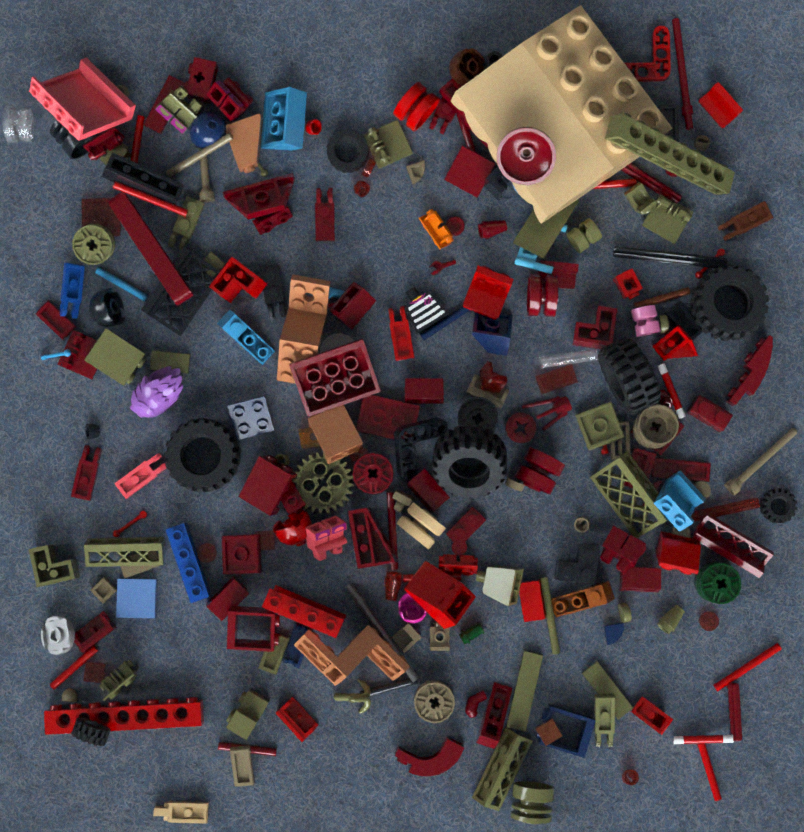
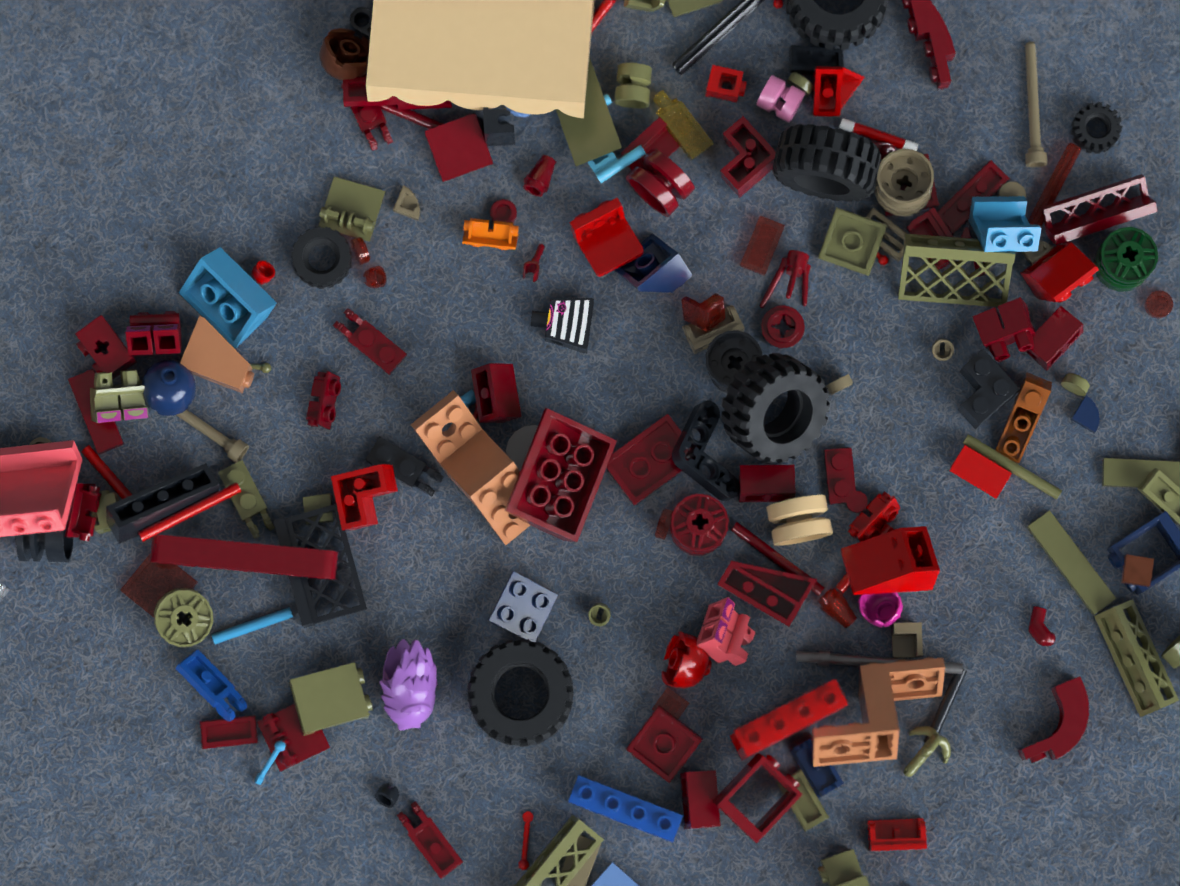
camera: 50 degrees left, 5 degrees down
black cylinder [89,288,125,327] -> none
coral hinge [115,453,167,499] -> none
olive tile [150,351,191,374] -> none
dark tan bar [167,133,233,177] -> none
clear red tile [197,543,217,563] -> none
dark azure slope [217,310,275,365] -> none
dark red wing [223,173,295,220] -> none
dark red panel [238,454,297,516] -> none
dark red hinge [281,480,306,515] -> none
olive gear [292,452,354,514] -> none
clear orange brick [298,428,320,449] -> none
nougat panel [308,405,363,464] -> none
red hinge [388,306,415,361] -> none
dark tan tile [392,489,415,512] -> none
red wheel [393,82,440,132] -> none
dark red hinge [405,378,444,404] -> none
dark tan wheel [414,680,455,723] -> none
dark blue bar [420,306,470,341] -> none
dark tan brick [430,622,450,651] -> none
dark green pin [459,622,485,644] -> none
torso [476,565,524,606] -> none
dark red slope [476,682,513,749] -> none
dark red dish [497,127,556,185] -> none
dark red wheel [514,447,565,495] -> none
clear pin [539,348,598,369] -> none
copper bar [633,287,690,309] -> none
olive cone [657,605,685,634] -> none
dark red brick [686,395,733,432] -> none
none -> clear yellow hinge [653,90,713,161]

